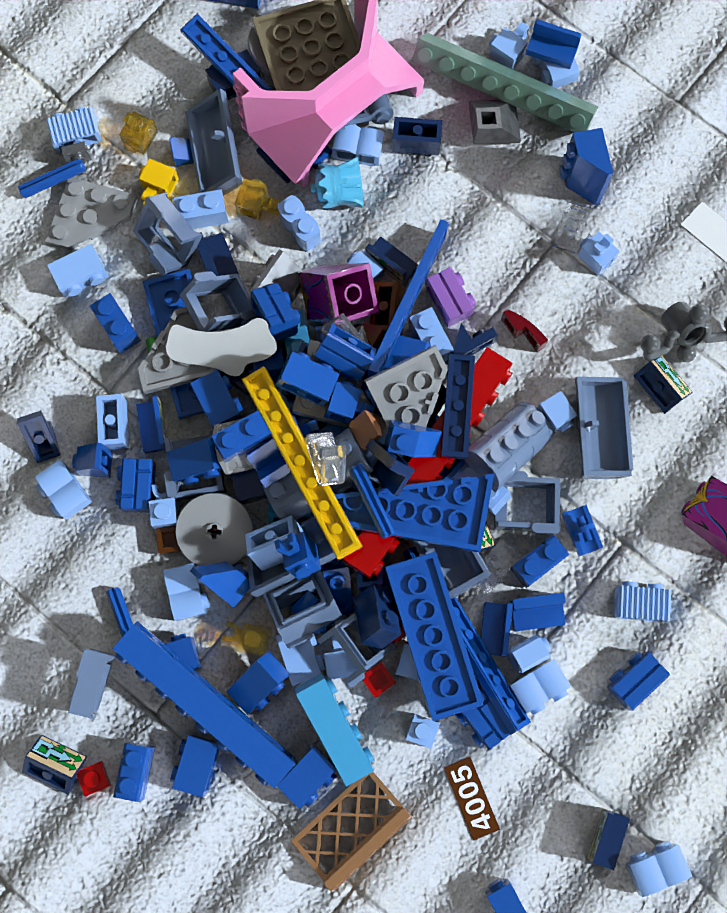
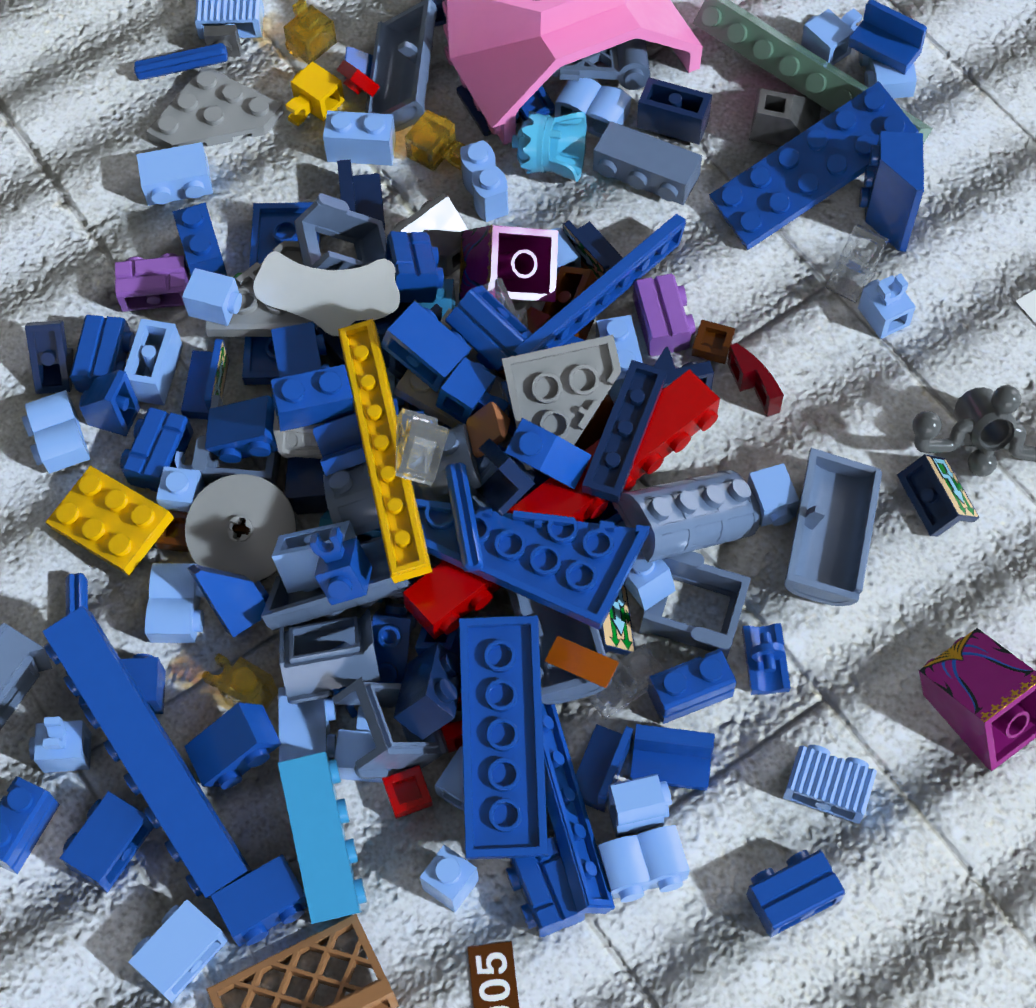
camera: 15 degrees right, 15 degrees down
sand blue piece [133,192,203,275] -> none
none -> light blue brick [29,716,92,773]
none -> yellow plate [45,465,174,576]
none -> blue brick [70,315,135,393]
none -> medium lavender brick [115,253,190,312]
none -> light blue brick [128,899,228,1003]
none -> light blue brick [182,268,242,326]
none -> red plate [337,60,380,97]
none -> orange sticker [545,636,619,688]
none -> sand blue brick [593,121,702,205]
none -> reddish brown plate [691,320,736,364]
none -> blue plate [709,81,919,250]

